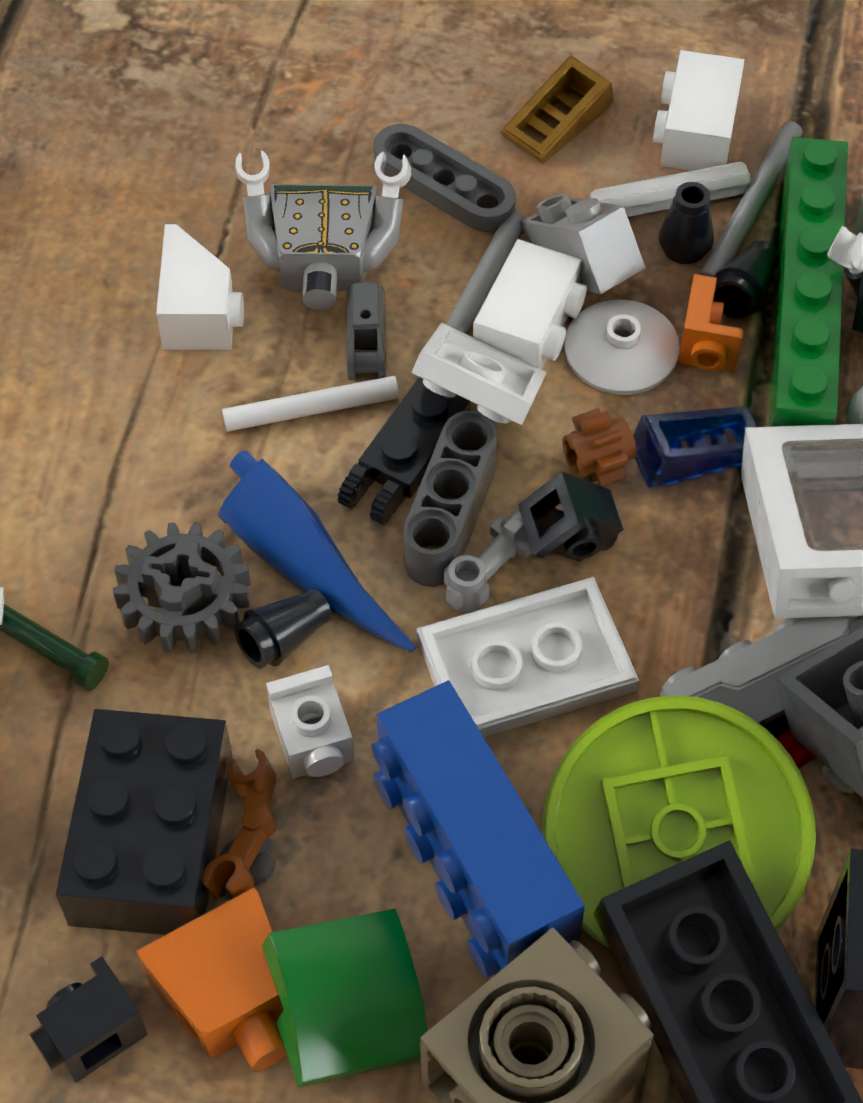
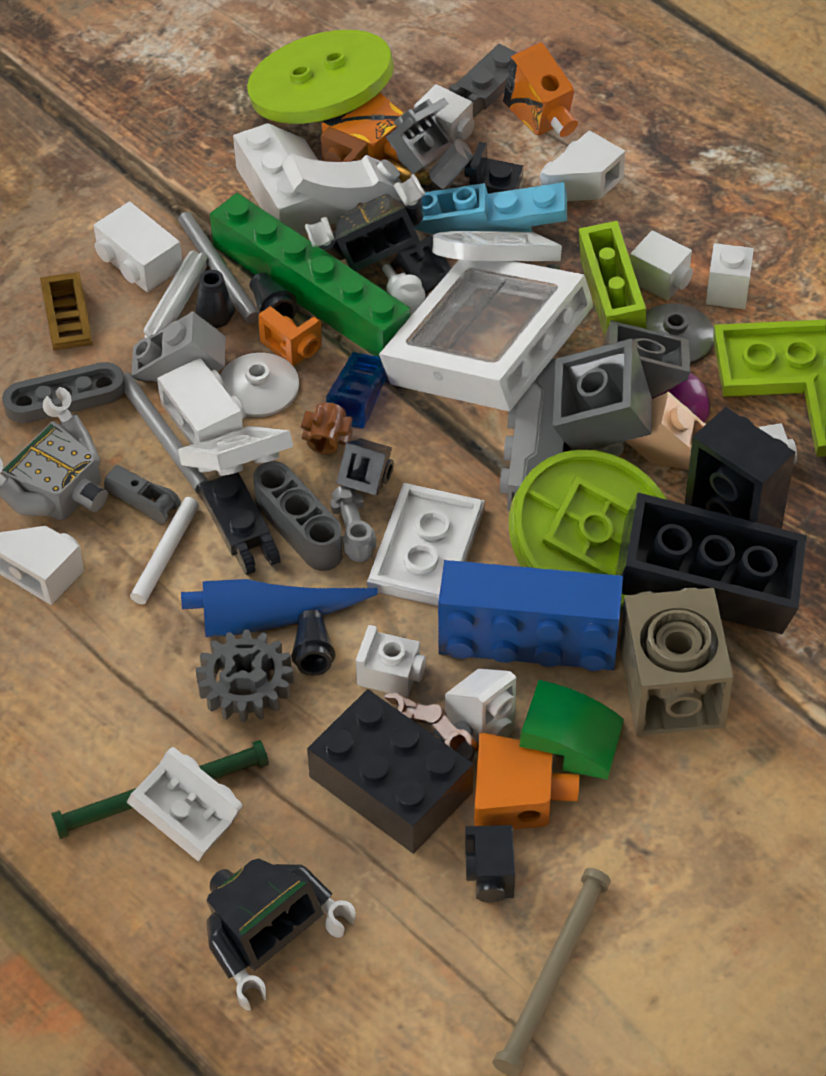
camera: 55 degrees left, 5 degrees down
none -> white slope [445,669,517,744]

